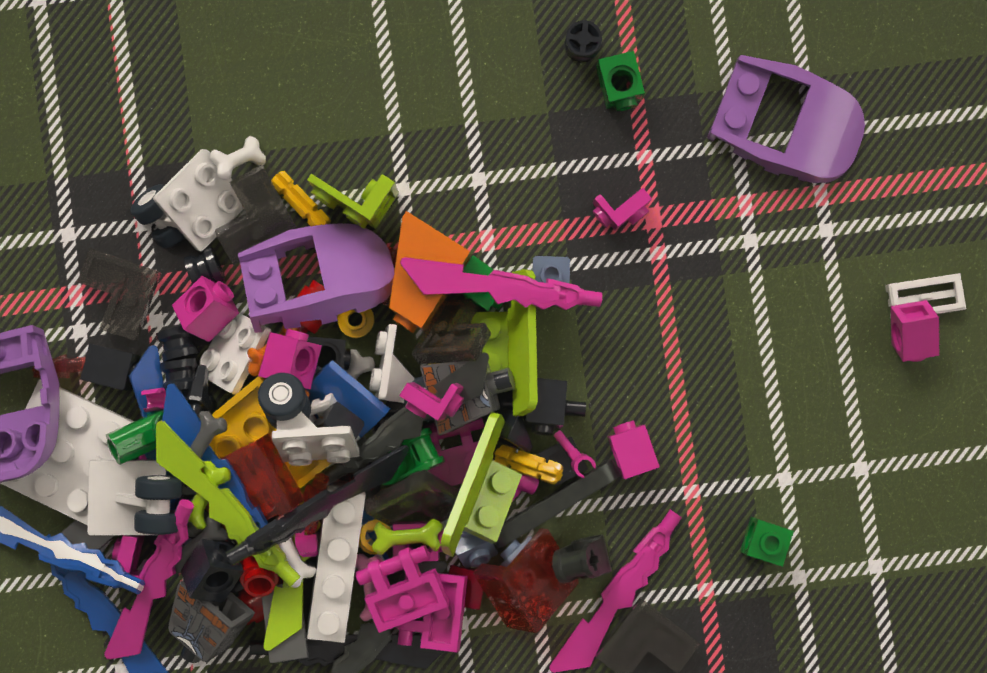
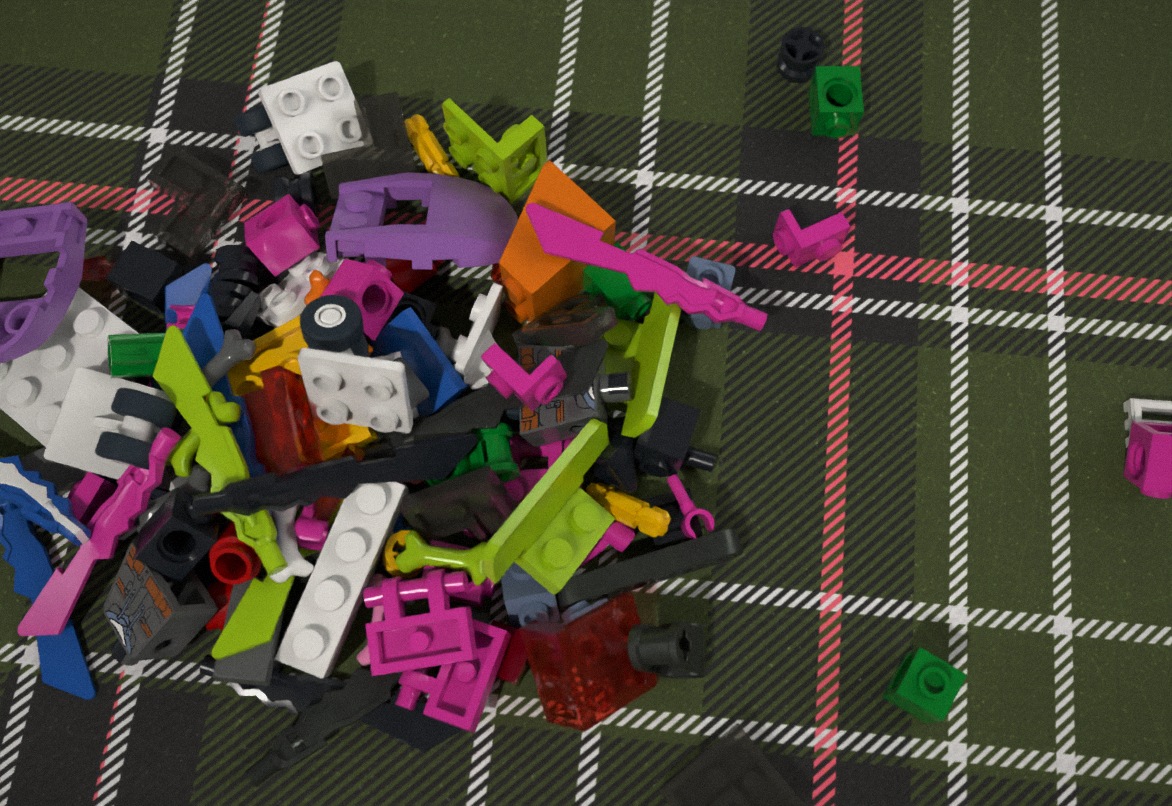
camera: 20 degrees right, 15 degrees down
white piece [210,136,266,180] -> none
yellow plate [337,309,374,338] -> none
dark pink sword [549,509,682,673] -> none
dark pink brick [607,420,660,479] -> none
medium lavender slope [707,55,865,183] -> none

